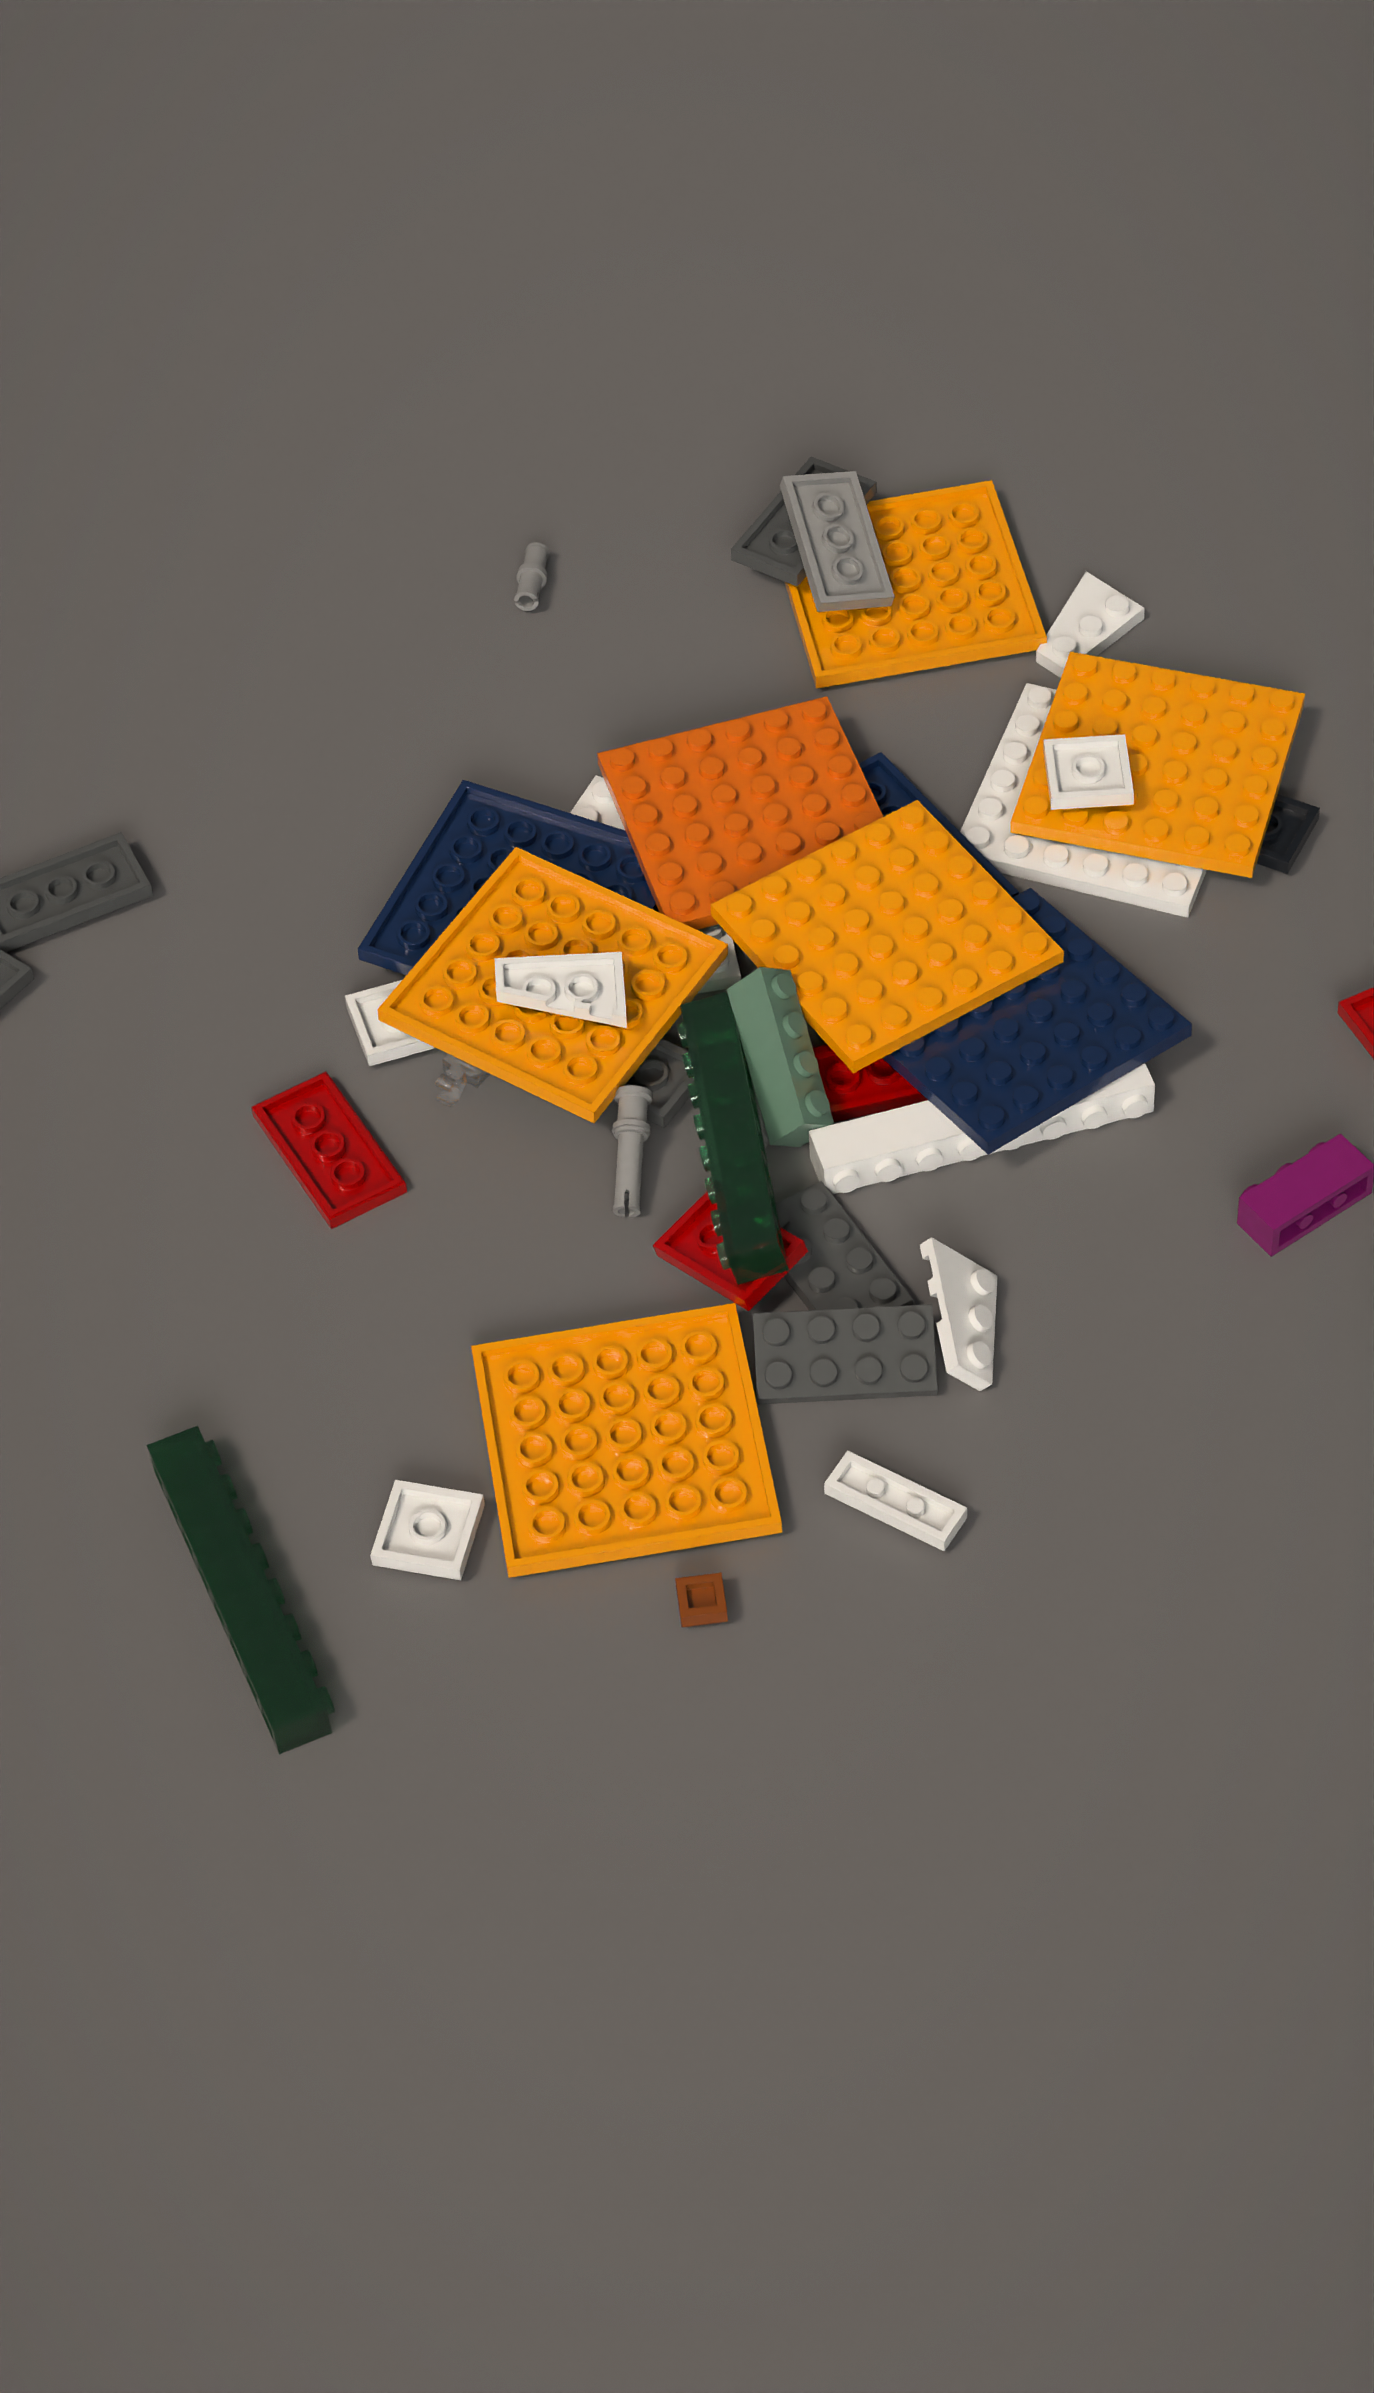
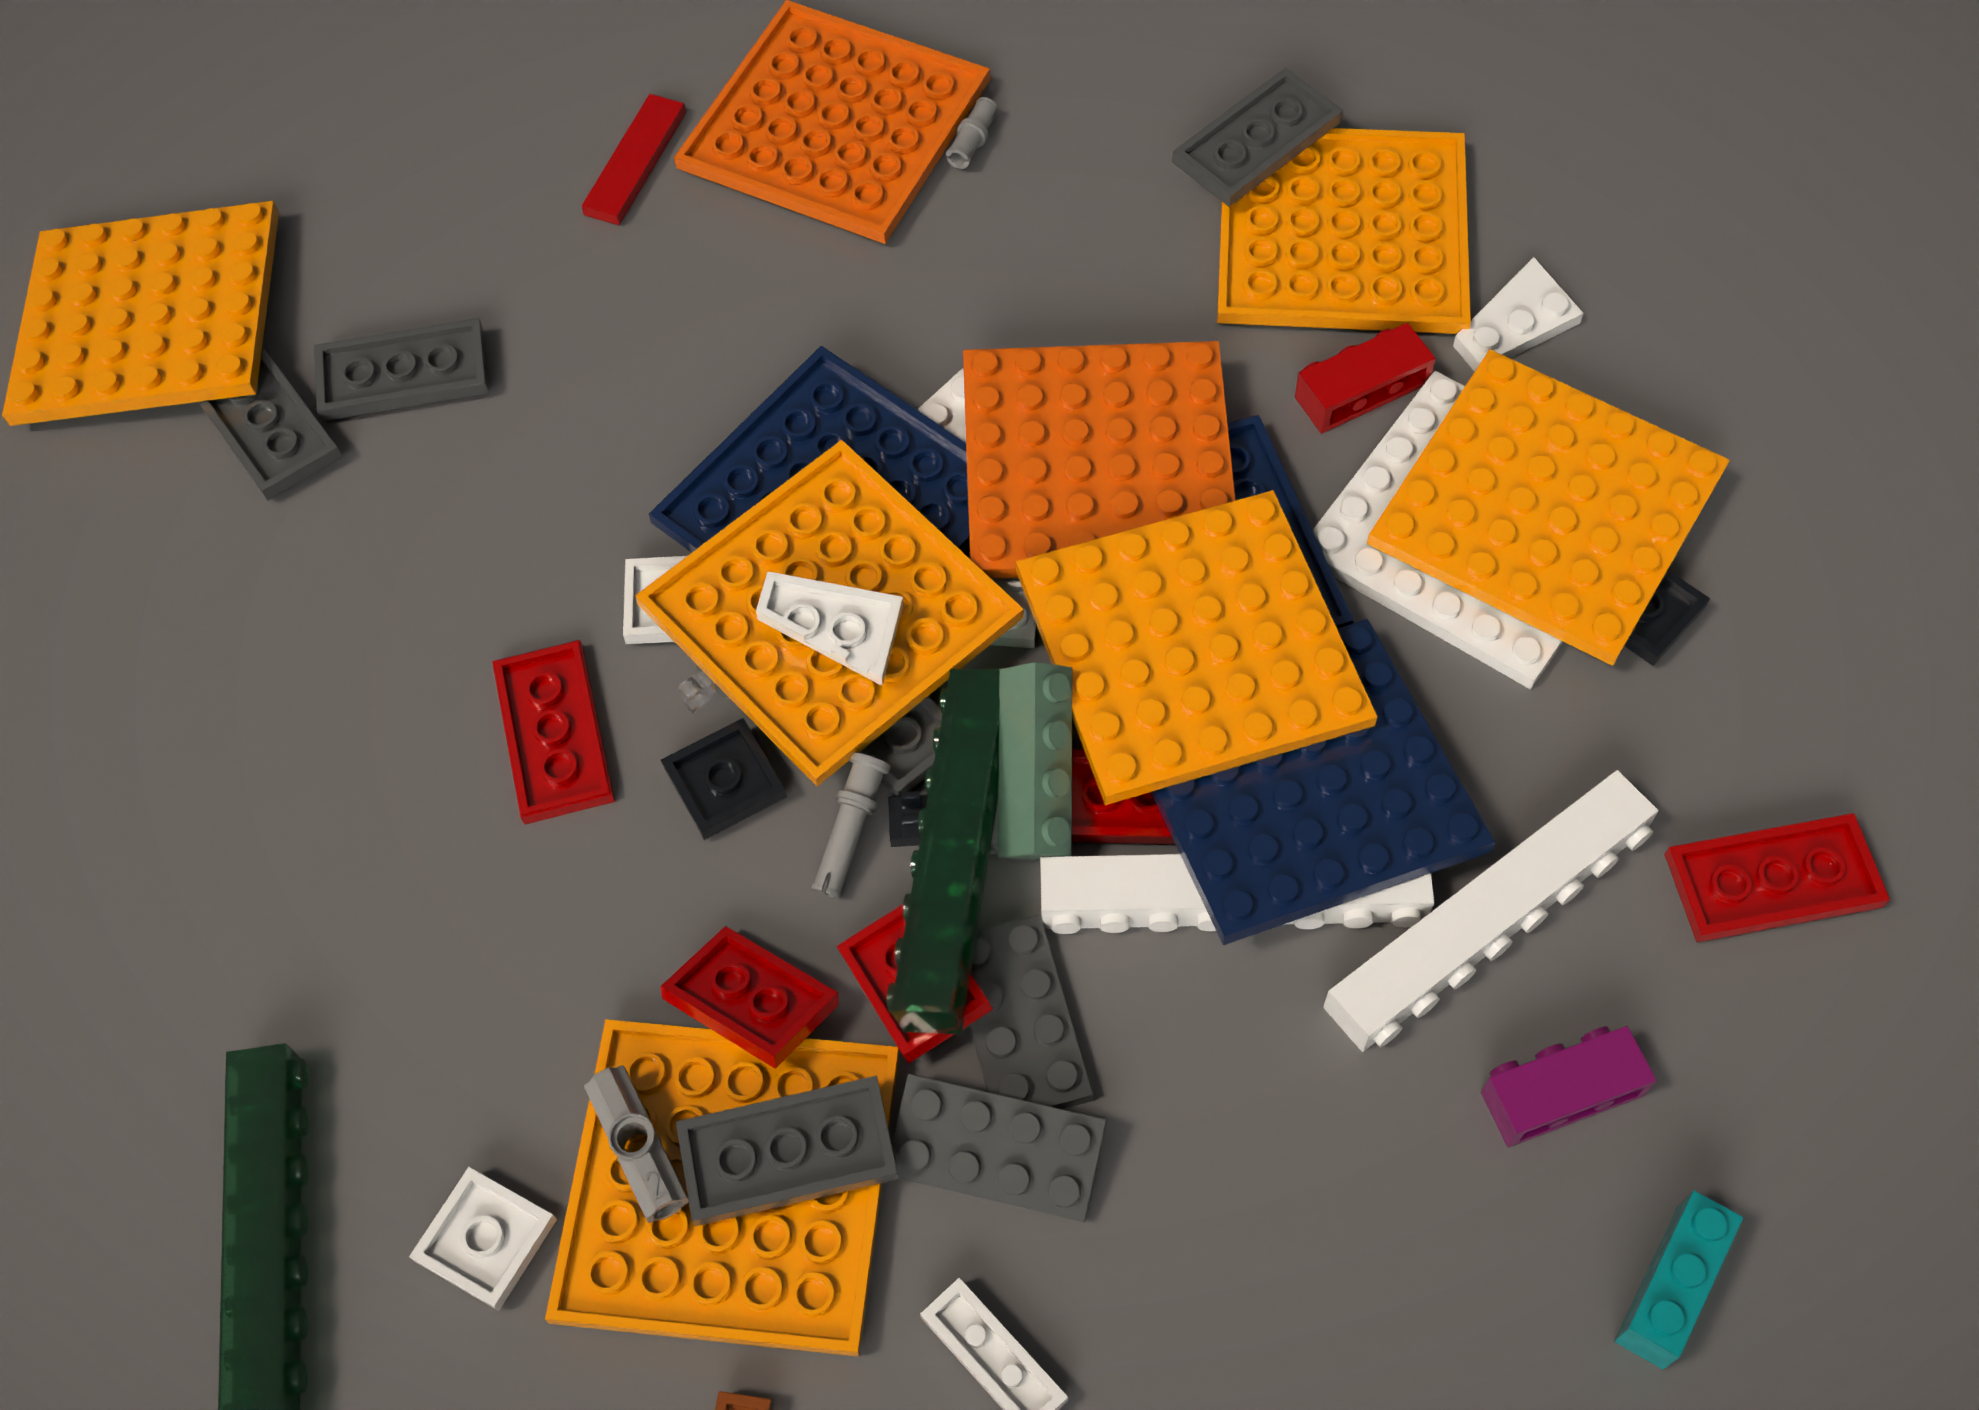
camera: 15 degrees right, 10 degrees up
light grey plate [780,471,895,612] -> none
white wing [920,1237,997,1391] -> none
white plate [1043,734,1134,810] -> none
none -> red tile [581,93,686,226]
none -> light grey piece [584,1065,689,1223]
none -> red plate [660,926,839,1069]
none -> black plate [661,718,787,840]
none -> orange plate [674,0,991,244]
none -> dark grey plate [676,1076,899,1226]
none -> black tile [888,791,938,847]
none -> red brick [1294,322,1436,434]
none -> white brick [1323,770,1659,1052]

